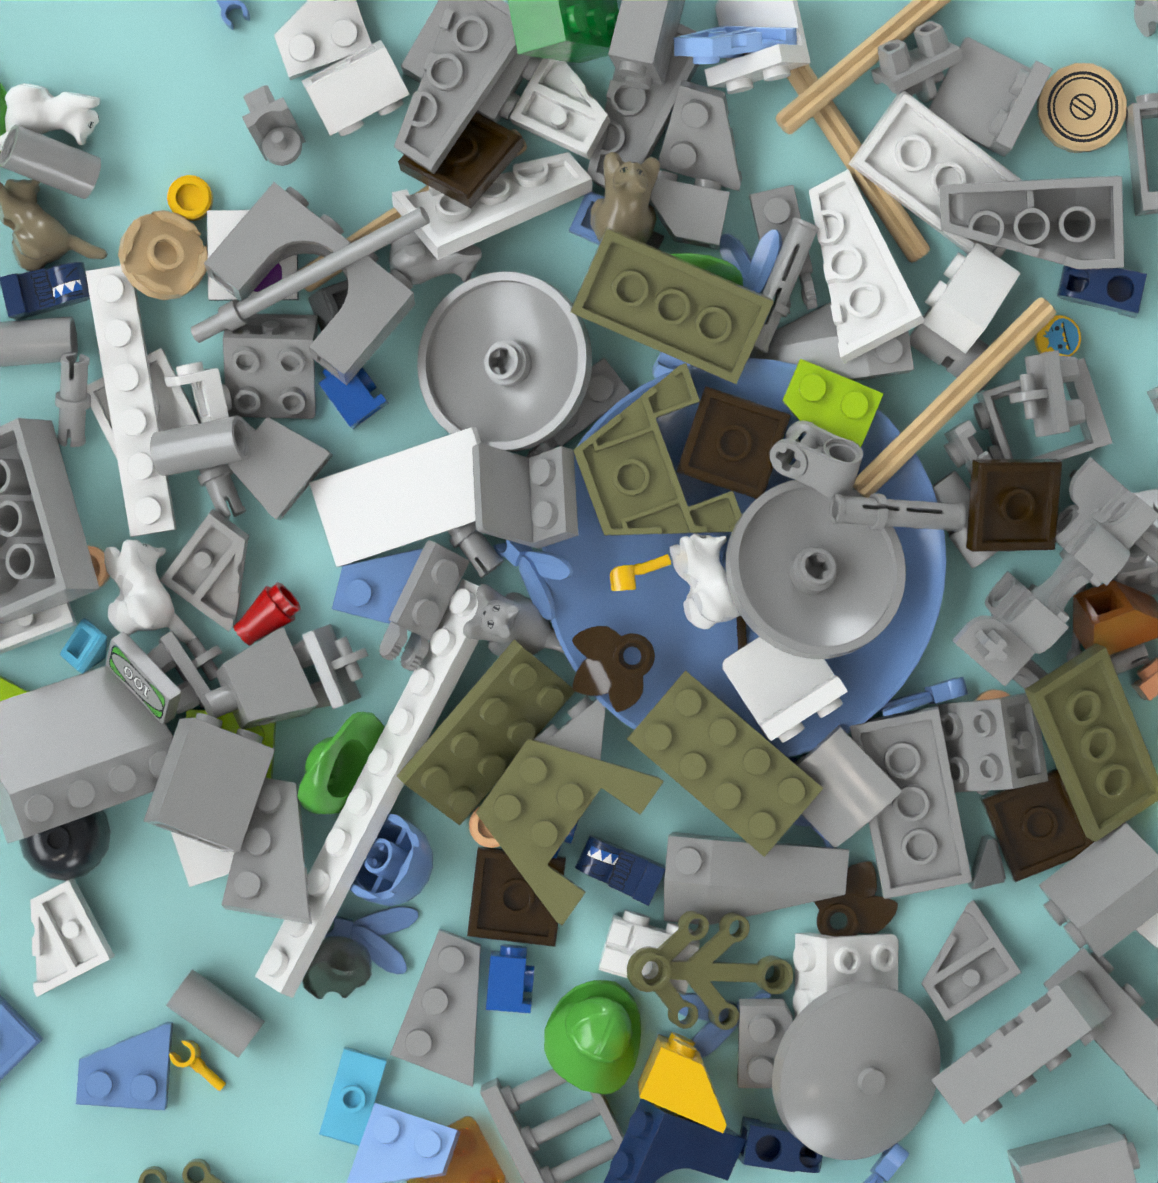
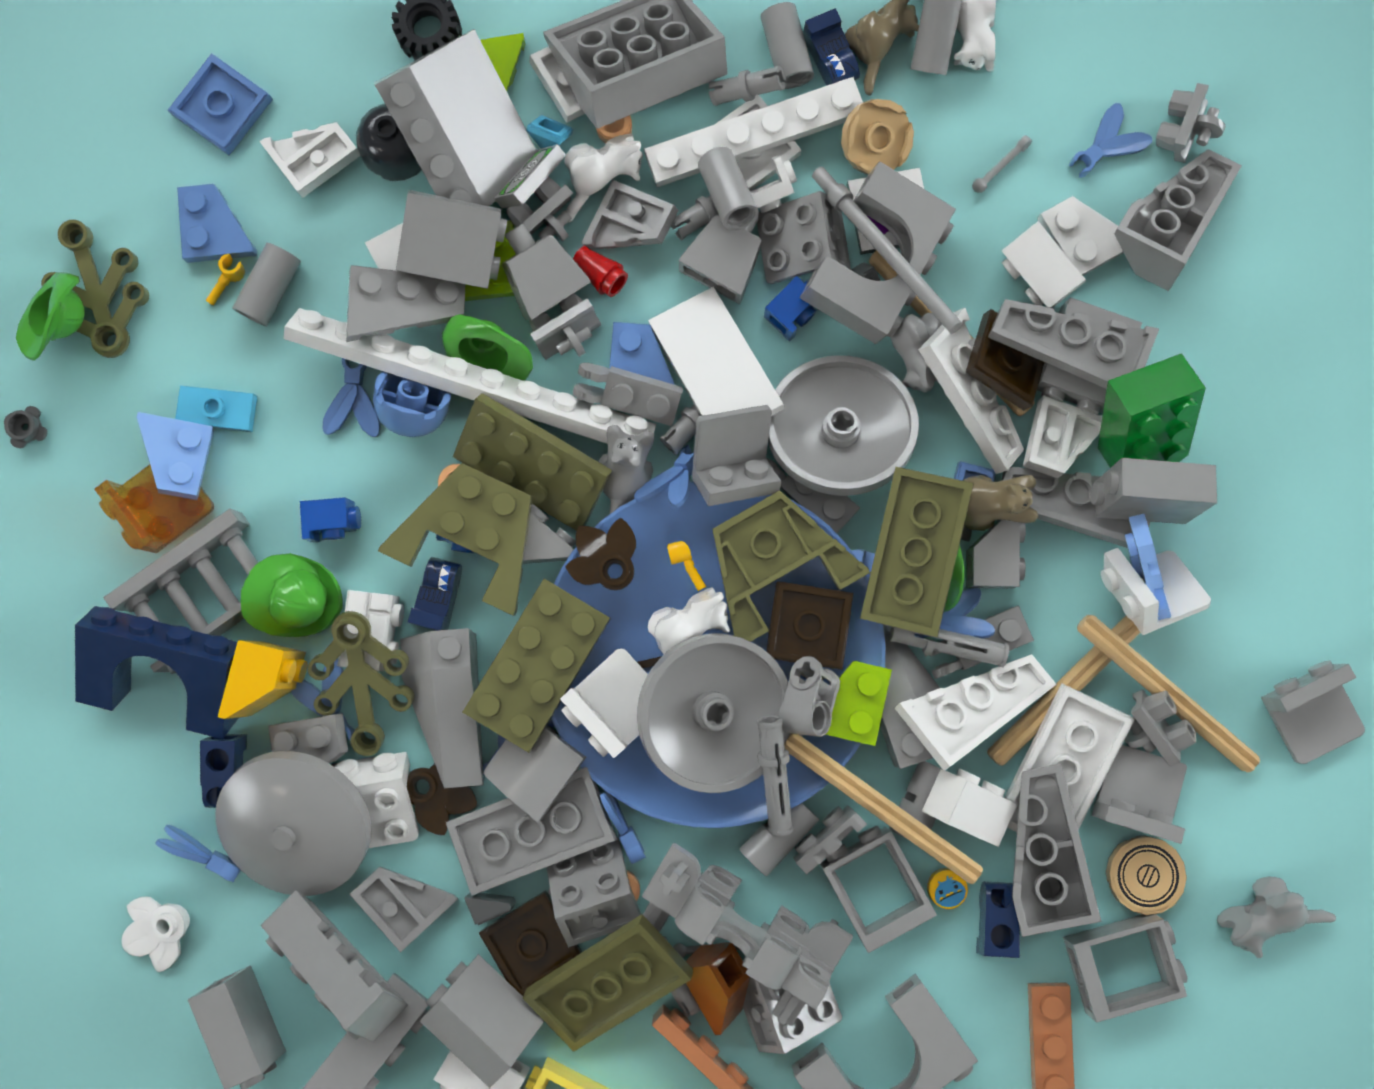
camera: 80 degrees right, 5 degrees down
yellow tile [167,175,213,221] -> none
light grey hips [242,85,306,166] -> none
clear smoke hair [302,936,373,999] -> none
light grey wing [390,928,481,1087] -> none
dark brown tile [467,846,566,947] -> none
light grey wing [658,80,742,191] -> none
dark brown tile [966,459,1062,552] -> none
light grey hips [1009,350,1086,437] -> none
none -> light grey hinge [972,135,1032,193]

